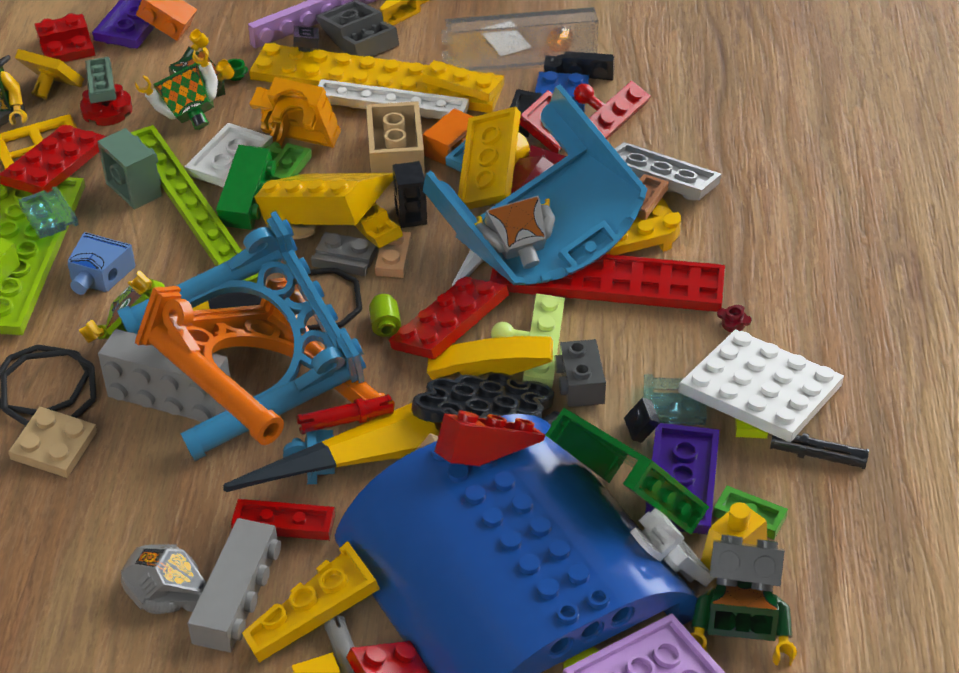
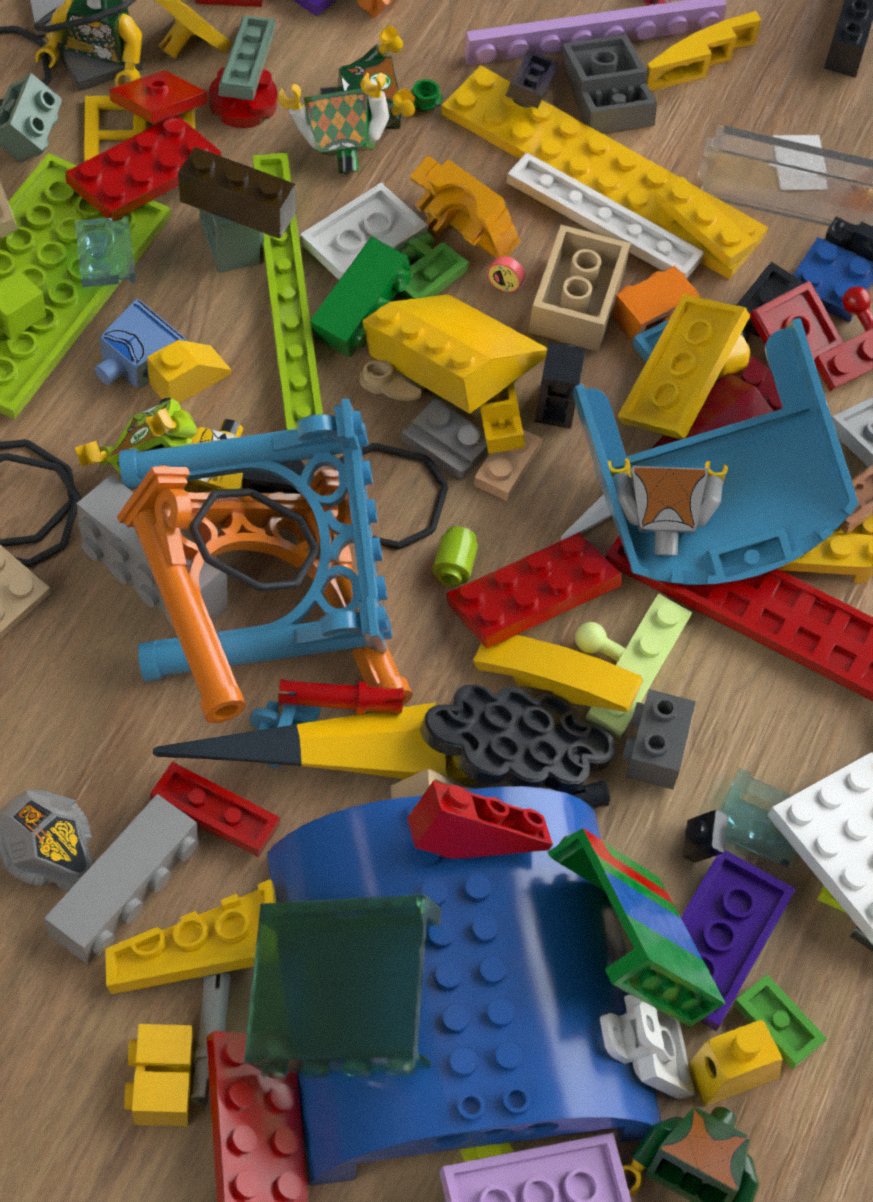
camera: 15 degrees right, 15 degrees up
dark grey brick [709,535,785,592] -> none
none -> red plate [109,70,208,124]
none -> yellow slope [147,340,232,403]
none -> dark brown brick [178,147,296,239]
none -> black piece [189,488,319,591]
none -> clear green panel [244,894,442,1079]
none -> tile [487,256,525,293]

